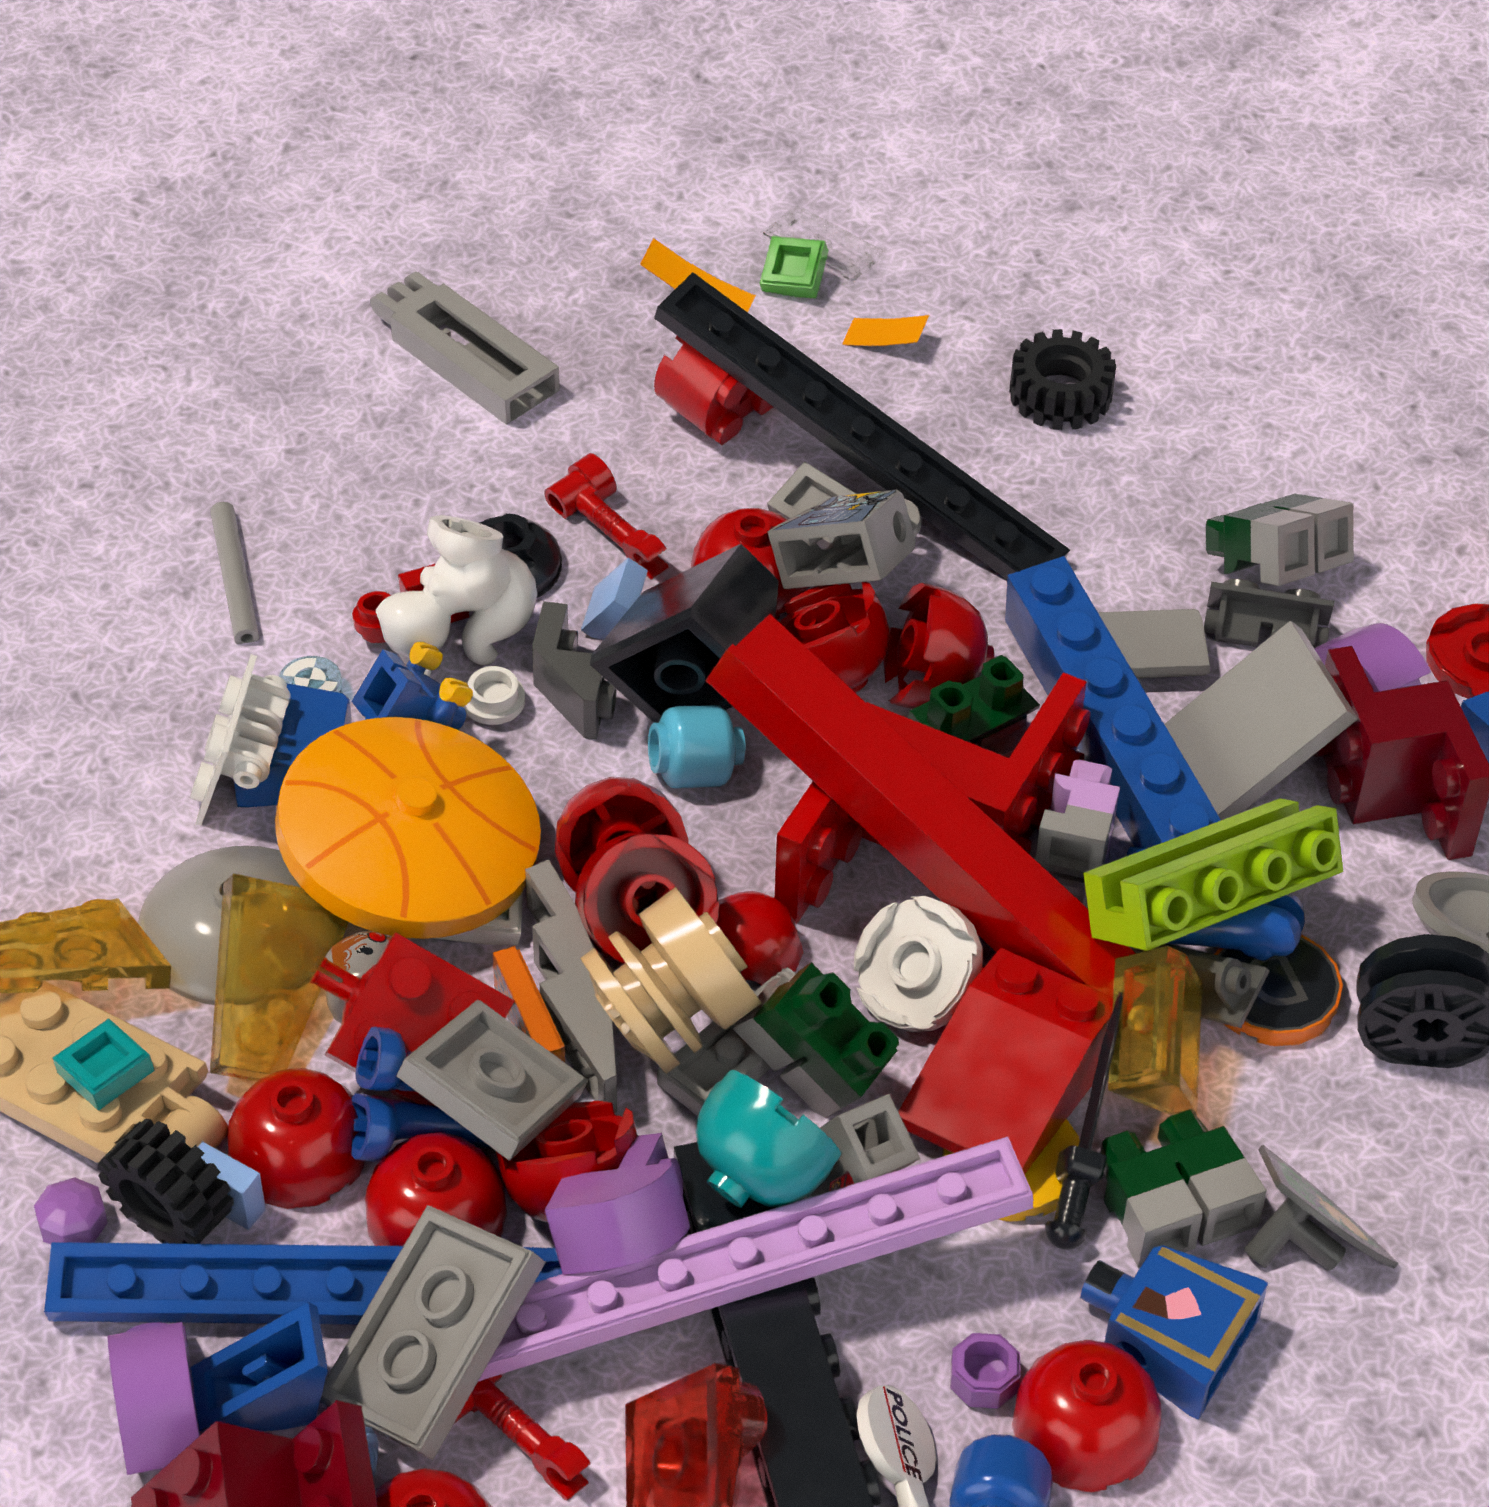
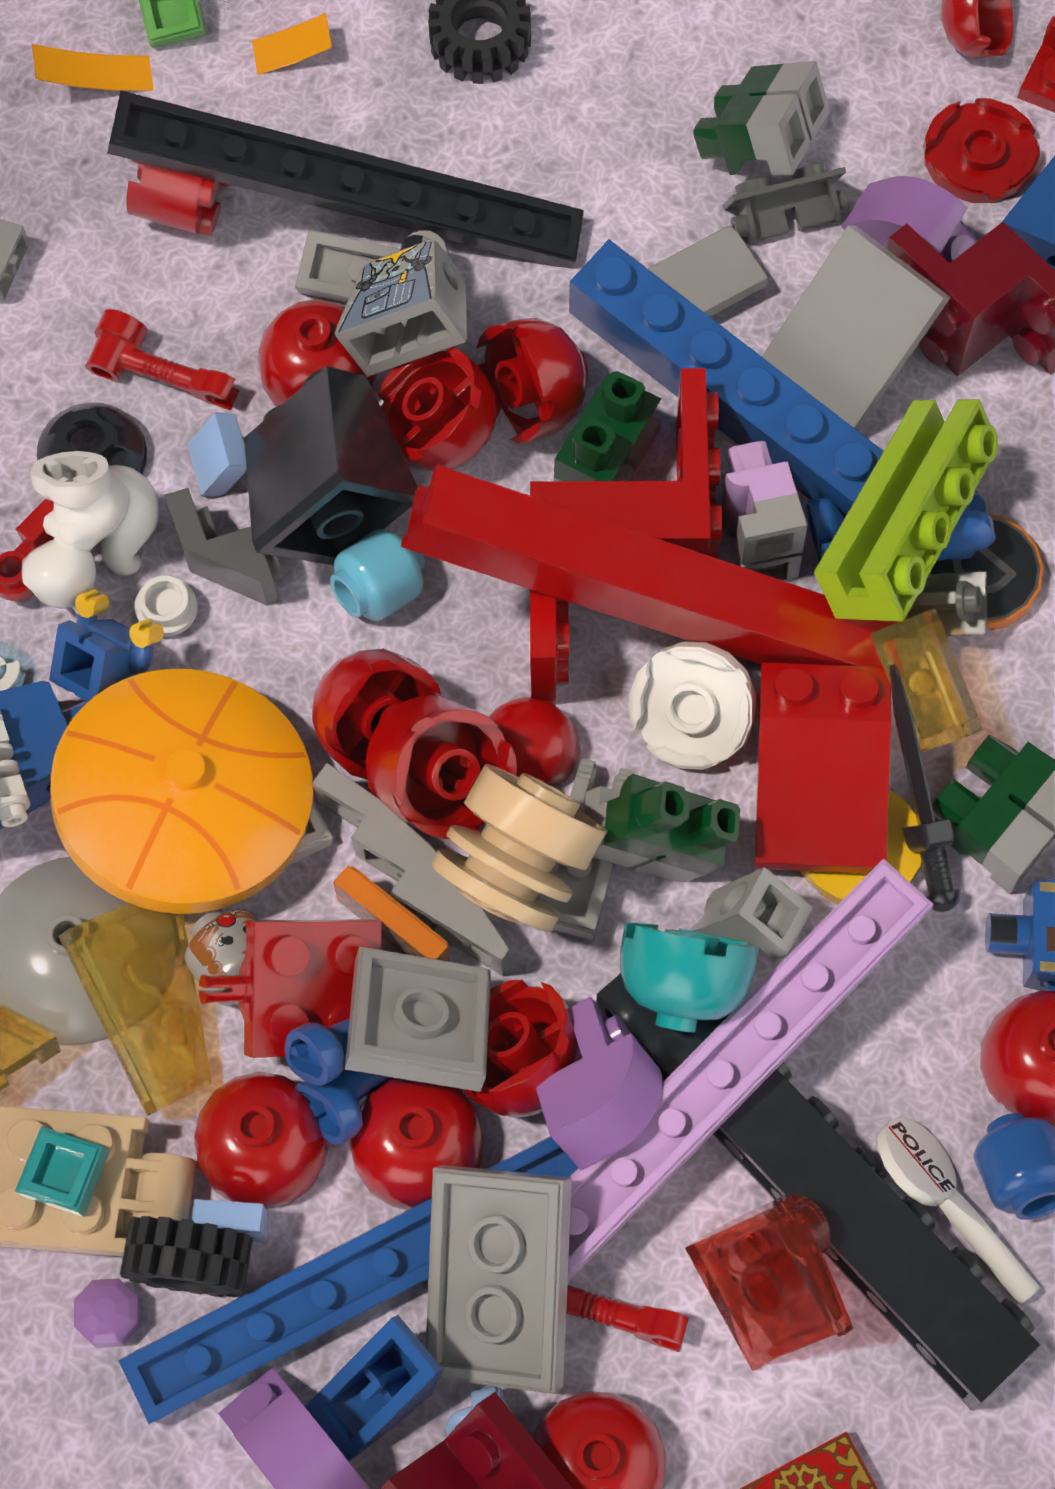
camera: 25 degrees left, 20 degrees up
medium lavender tile [950,1333,1020,1409] -> none

